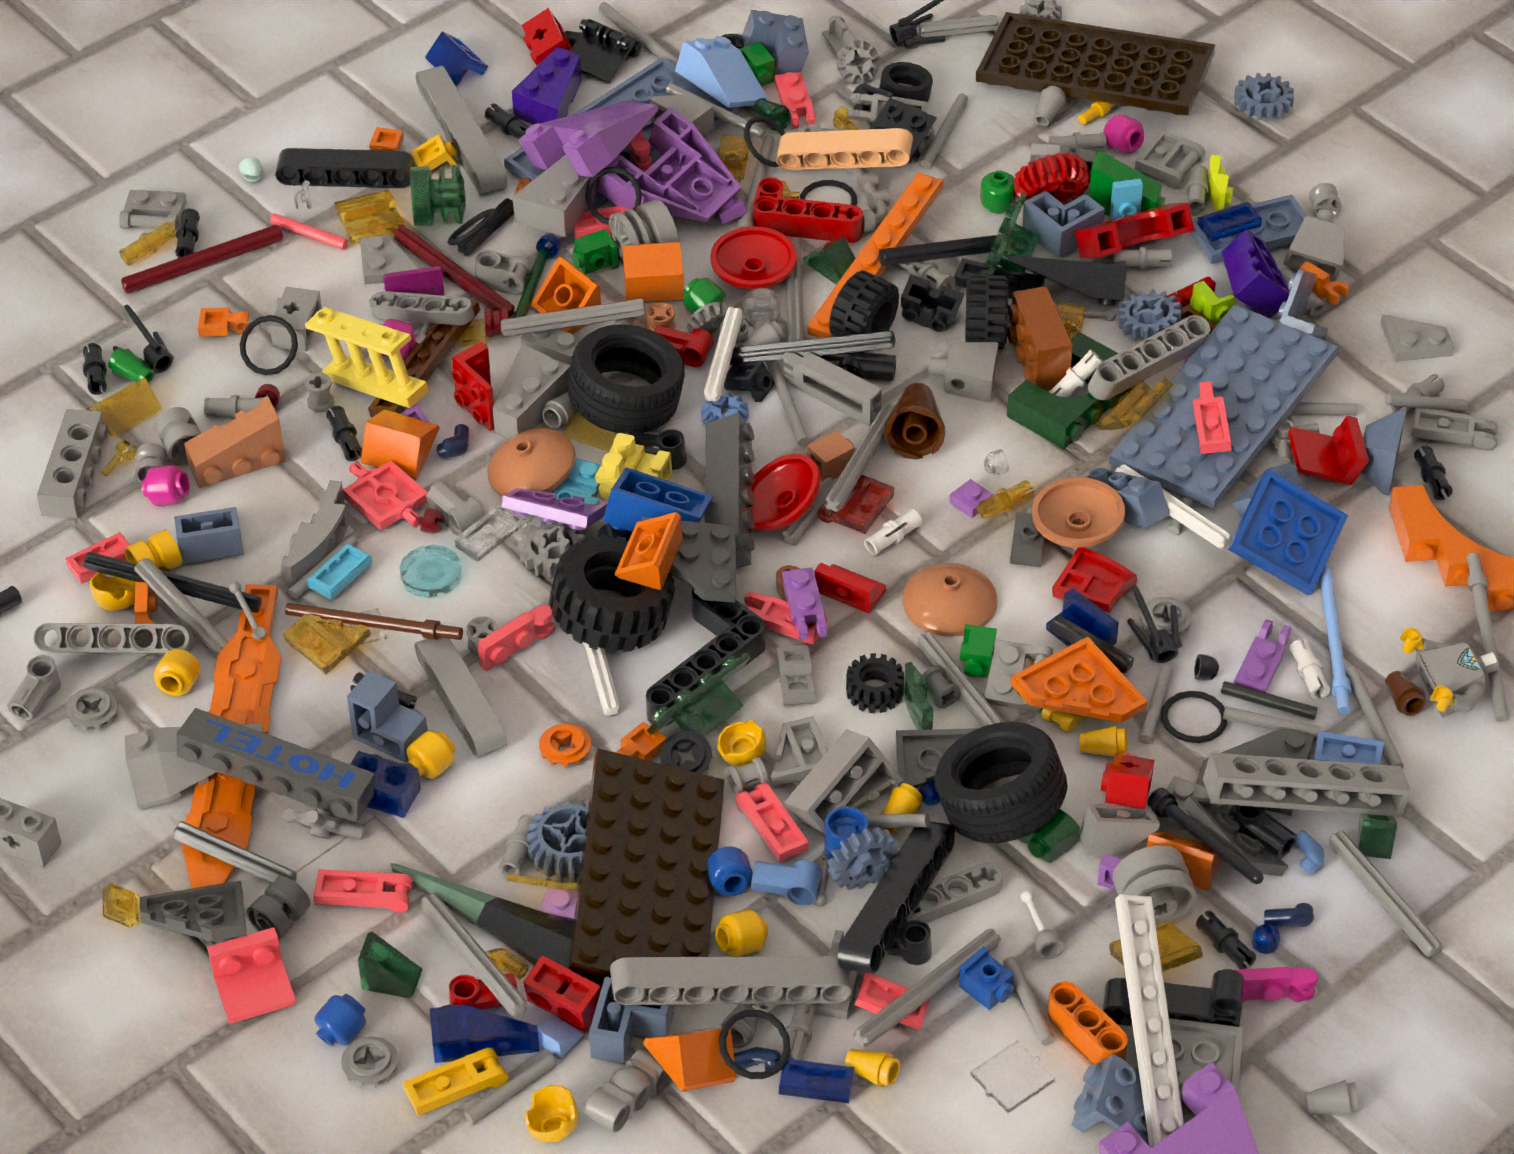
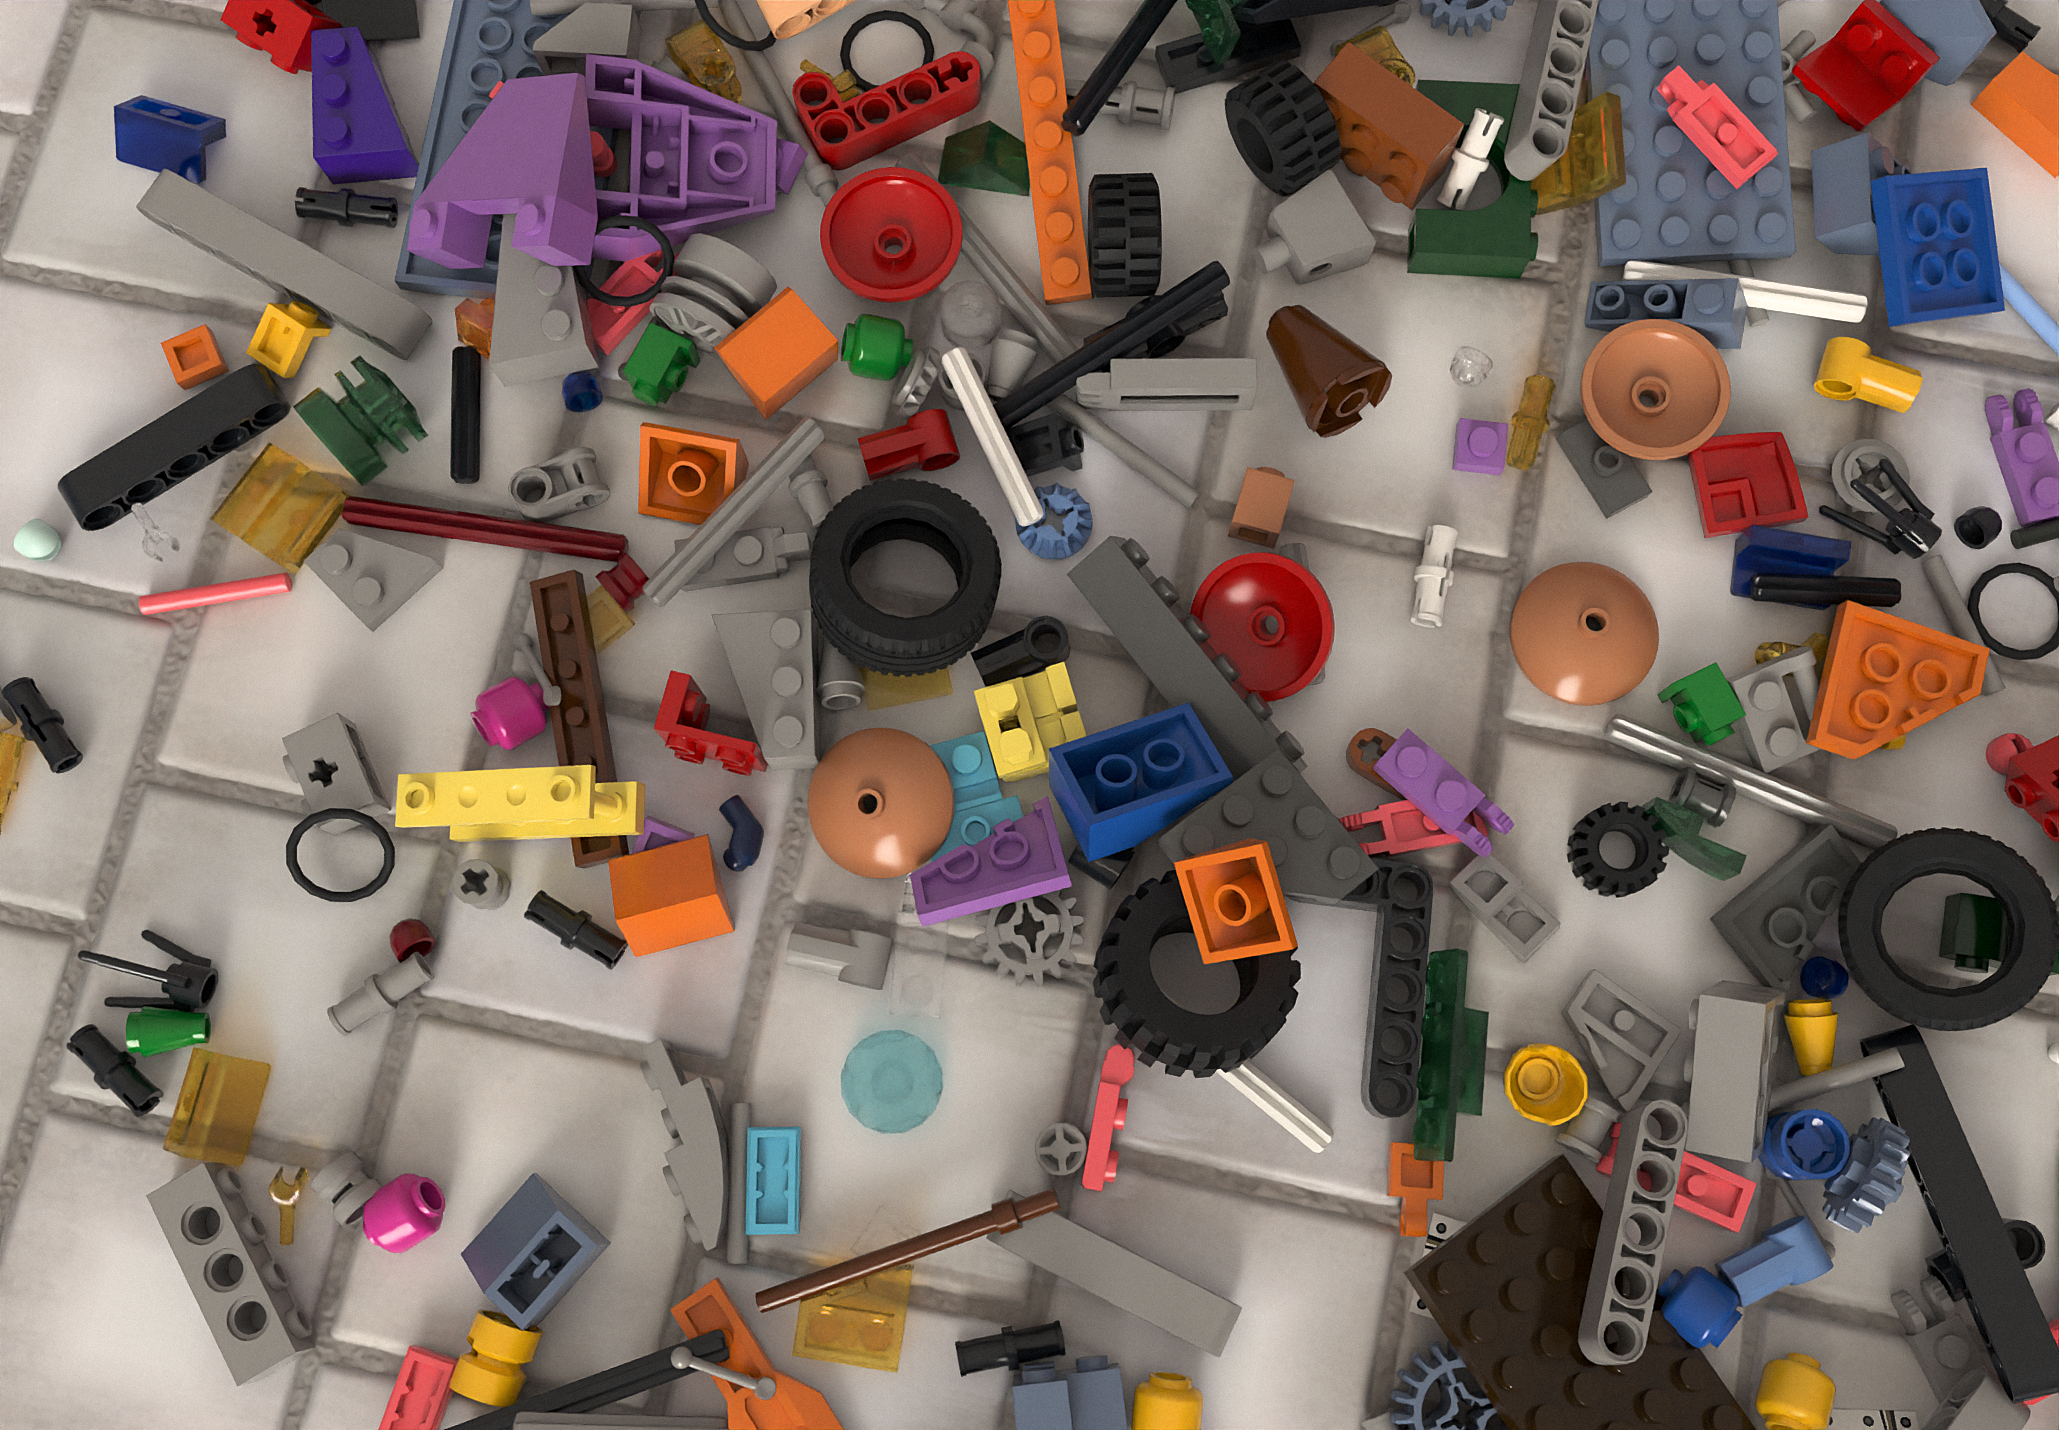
camera: 35 degrees left, 30 degrees up
dark red axle [121,224,283,294] -> none
light grey wheel [155,407,201,464] -> none
nougat wedge [184,395,285,488] -> none
orange plate [198,307,251,337] -> none
coral plate [343,461,428,531] -> none
light grey beam [369,291,475,325] -> none
magenta panel [383,266,444,296] -> none
dark red hinge [420,507,445,534] -> none
black piece [447,208,497,246] -> none
dark green bar [513,249,549,318] -> none
orange gear [539,723,592,768] -> none
nougat wheel [646,302,675,332] -> none
black gear [660,730,713,774] -> none
red panel [814,562,886,614] -> none
clear red plate [817,474,894,534] -> none
light grey axle [825,403,895,512] -> none
black cylinder [901,274,965,332] -> none
light grey beam [909,863,1003,923] -> none
yellow cone [1079,725,1128,757] -> none
none -> light grey beam [1578,1099,1688,1365]
none -> yellow piece [1814,337,1923,413]

